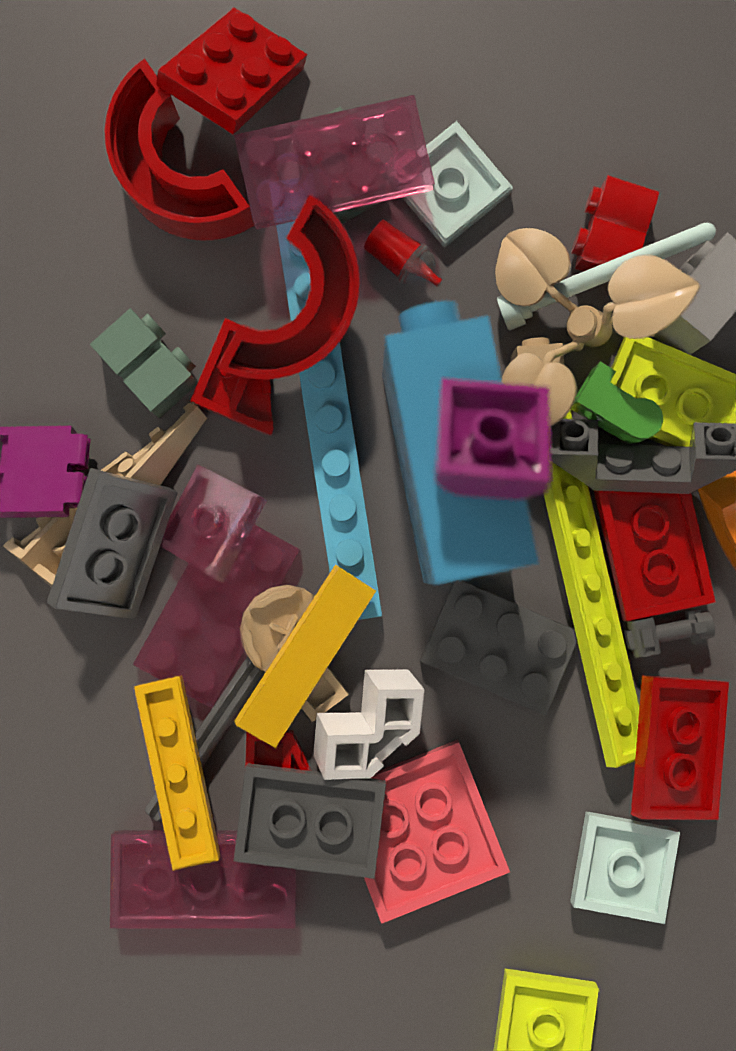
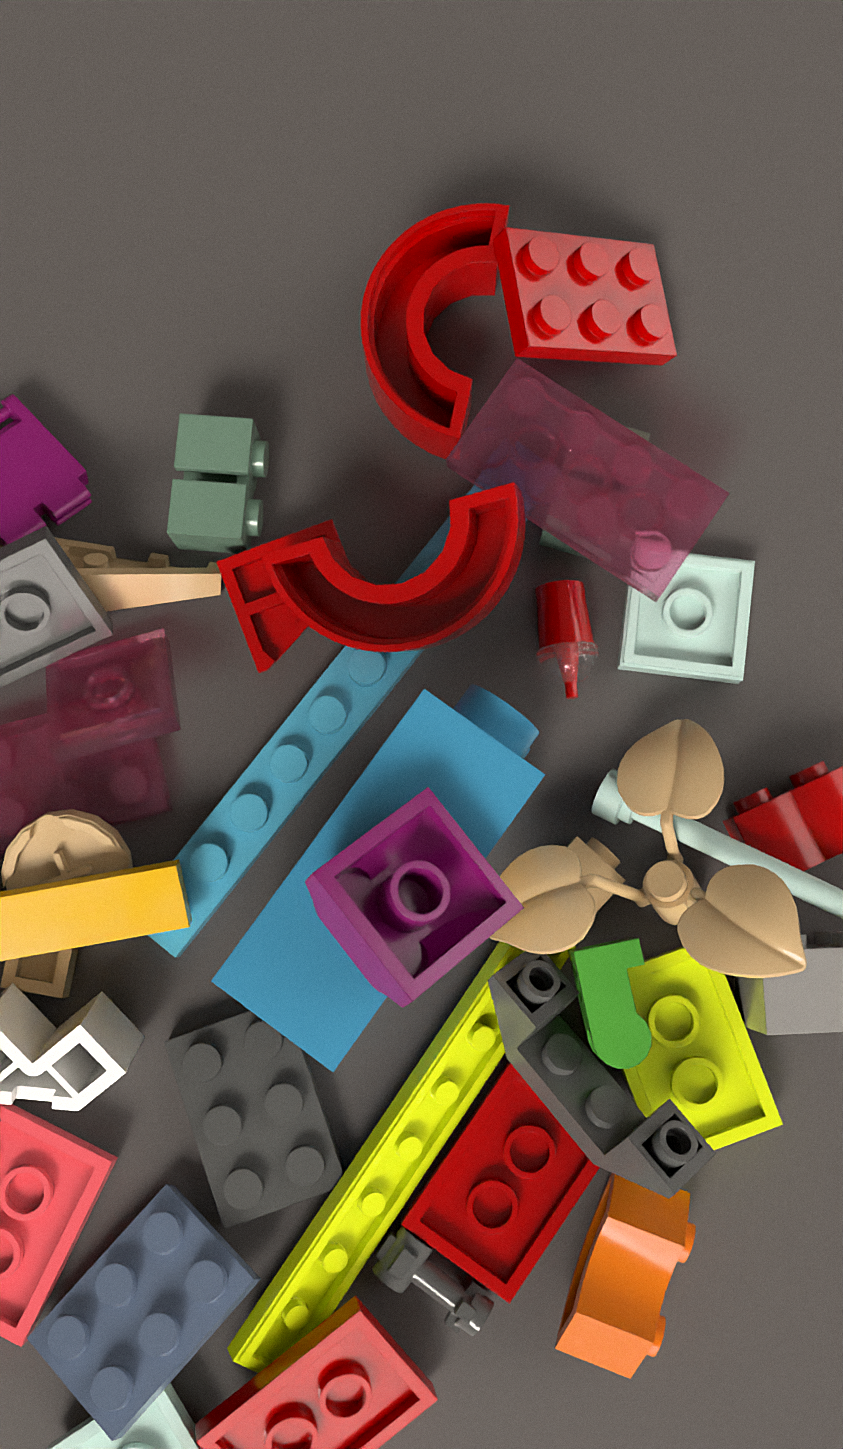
camera: 55 degrees right, 5 degrees down
none -> sand blue plate [27,1184,261,1441]

